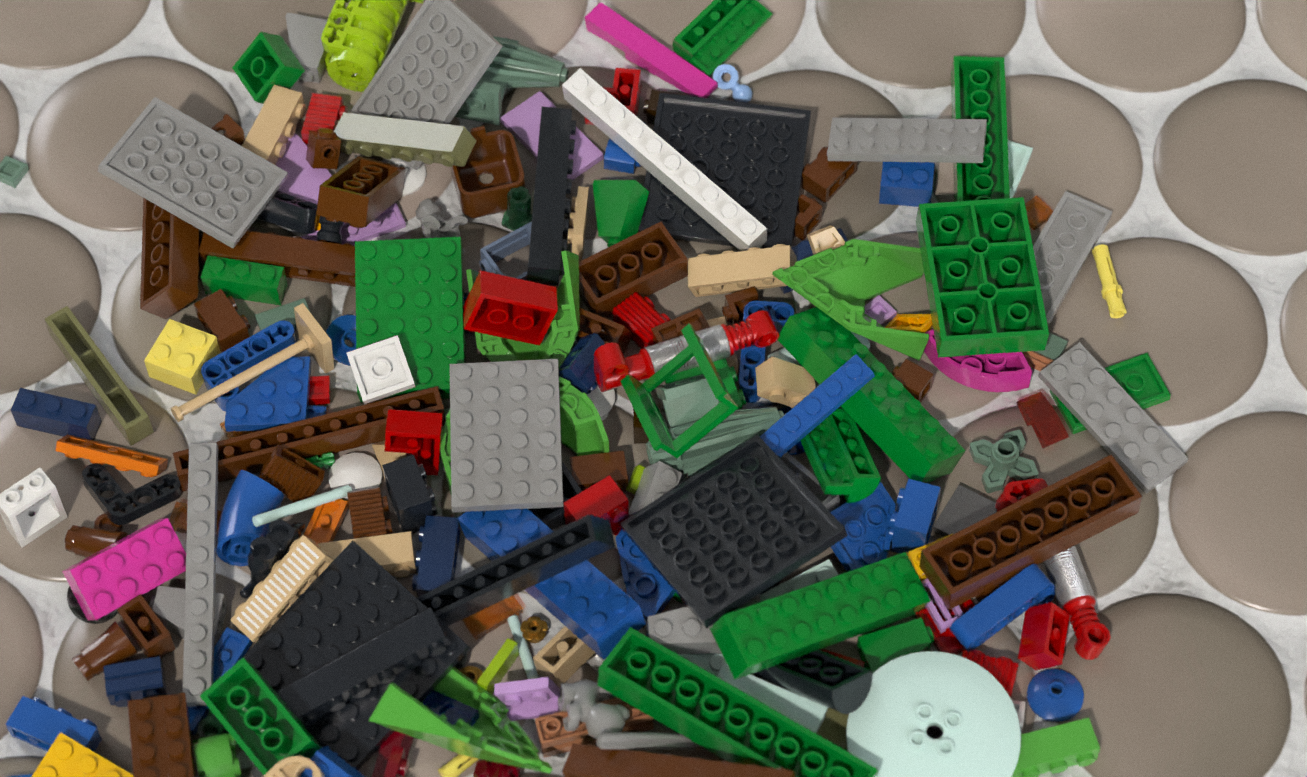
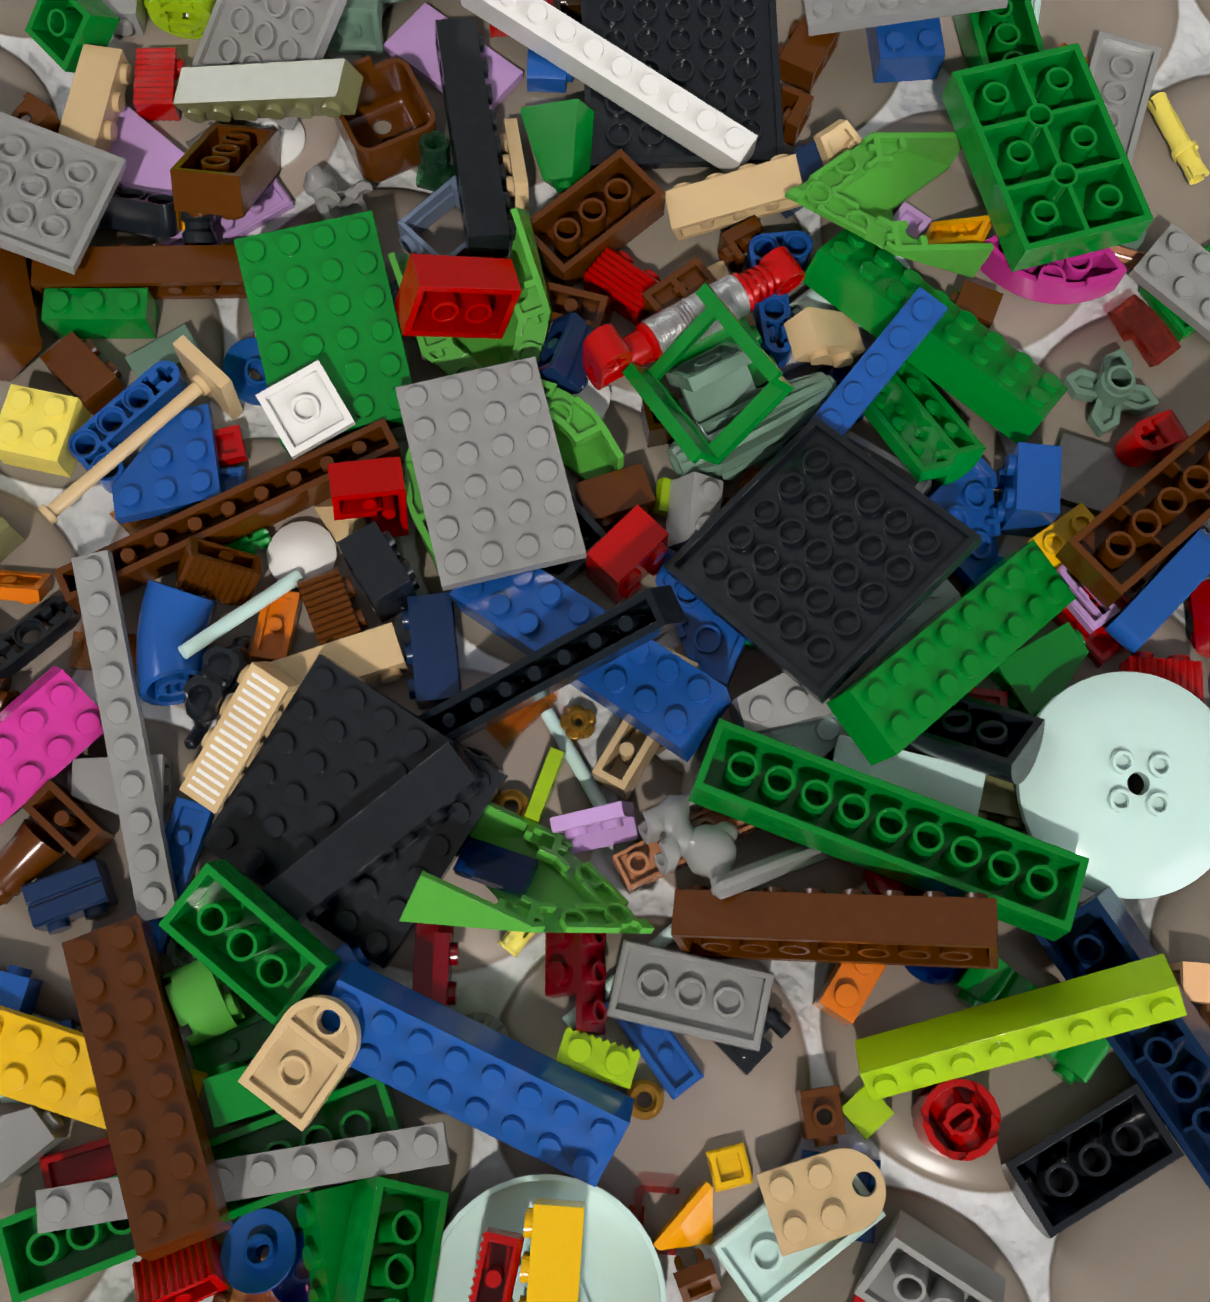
camera: 15 degrees left, 15 degrees up
reddish brown brick [306,128,341,169] -> none

